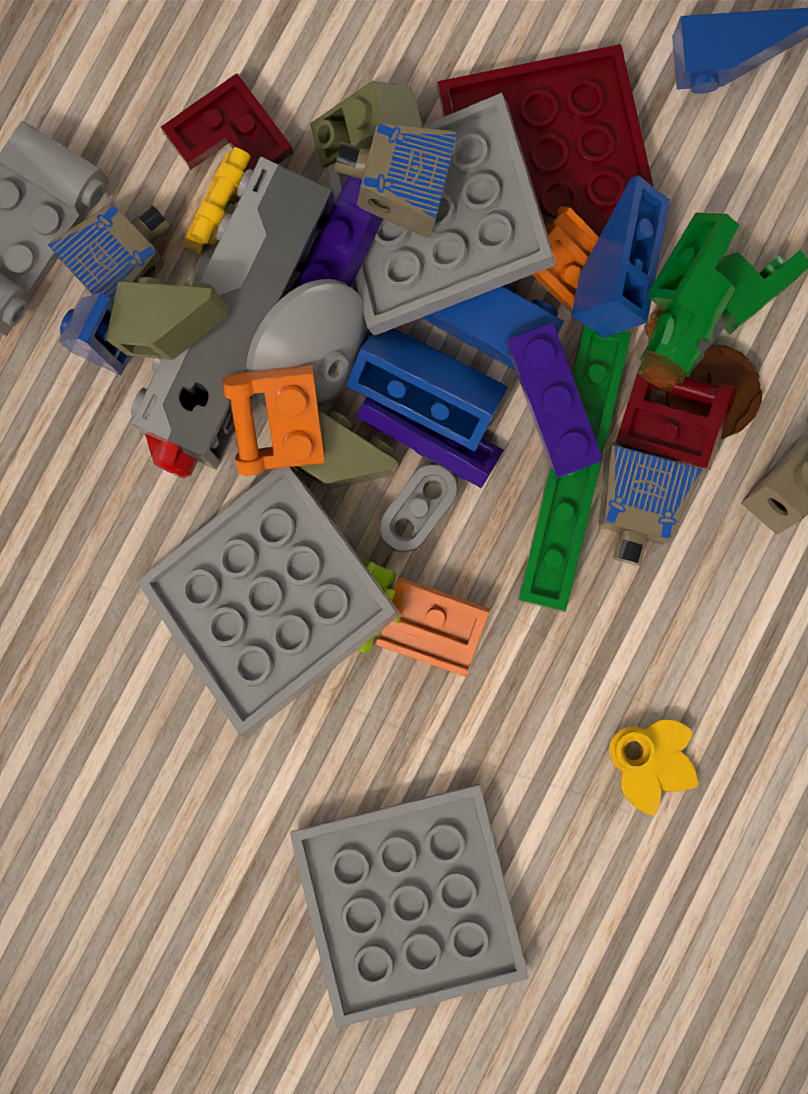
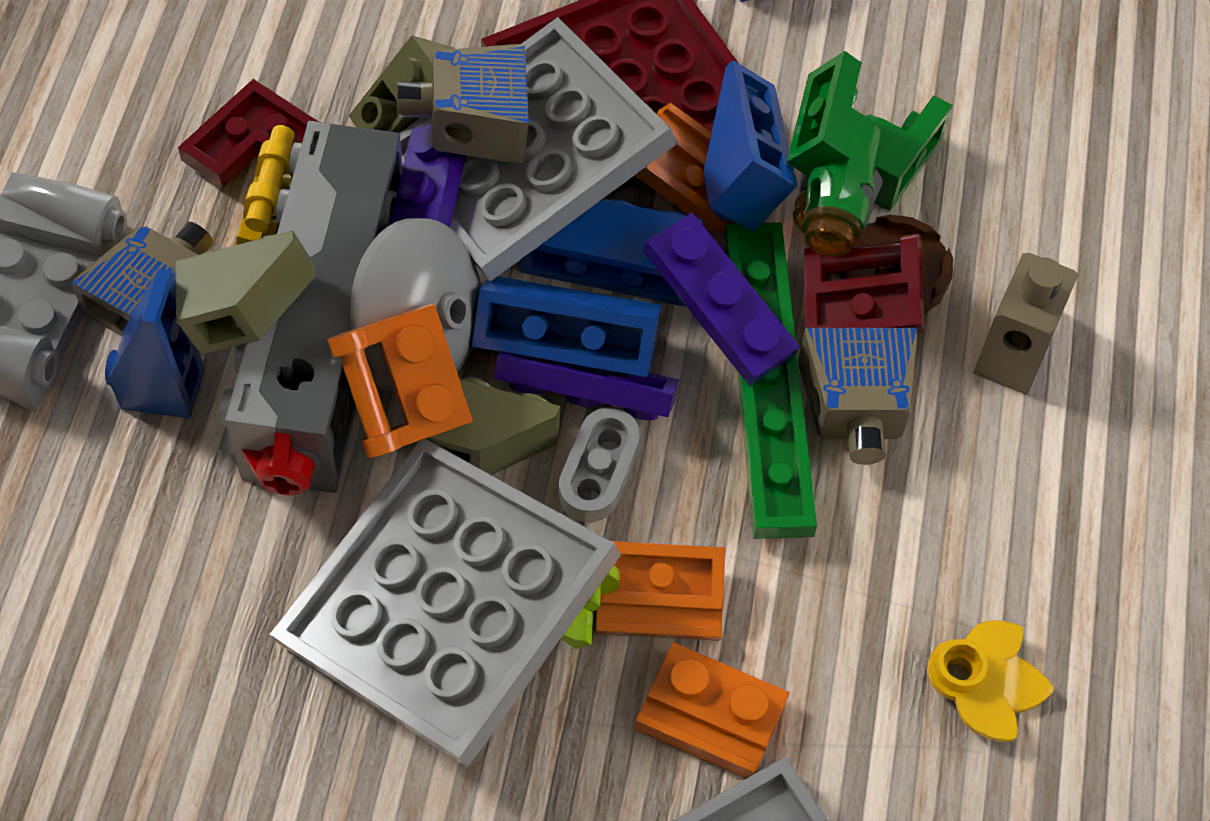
camera: 20 degrees left, 25 degrees down
none -> orange plate [634,642,790,779]

